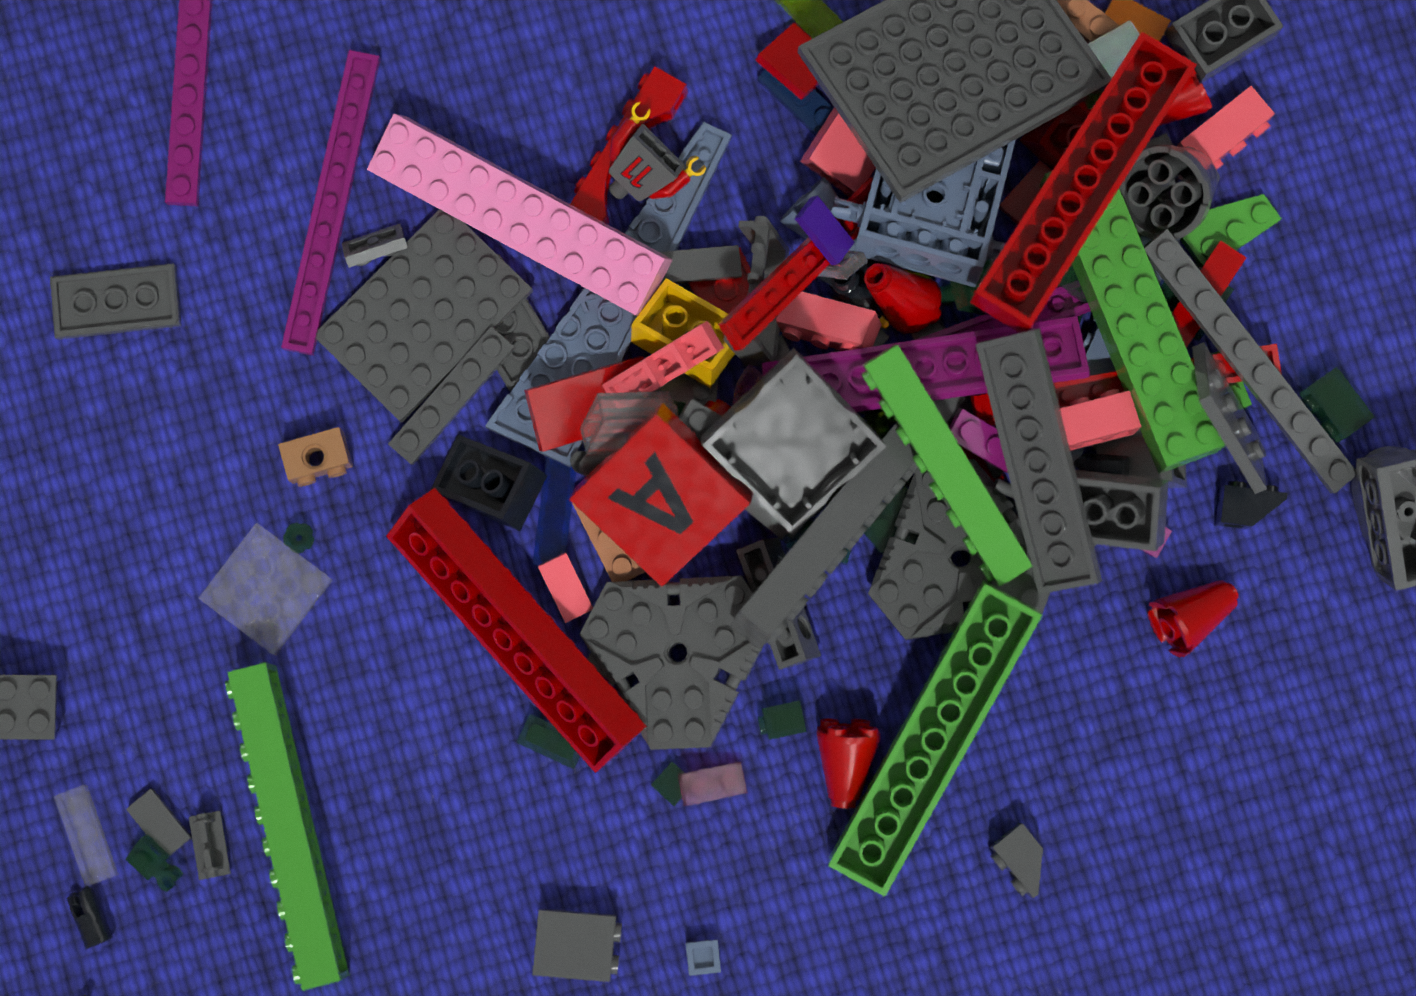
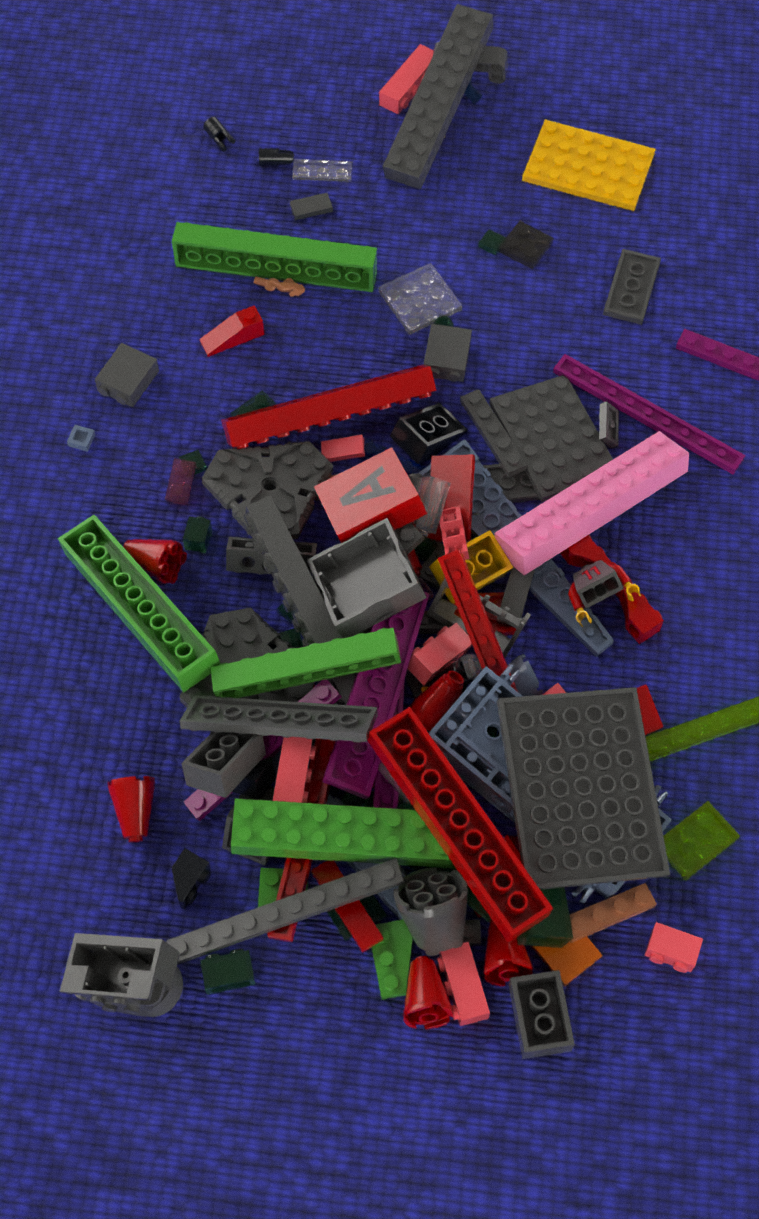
camera: 115 degrees right, 20 degrees down
clear green plate [125,834,184,892] -> none
dark grey hinge [189,811,231,880] -> none
medium nougat brick [278,427,353,487] -> none
dark purple tile [794,195,855,265] -> none
dark grey slope [989,823,1043,898] -> none
dark grey plate [1192,342,1267,494] -> none
none -> red slope [199,305,264,357]
none -> nougat animal [254,276,305,297]
none -> red cone [403,956,454,1029]
none -> dark grey brick [423,324,472,382]
none -> clear green tile [478,229,506,255]
none -> clear smoke plate [499,221,554,269]

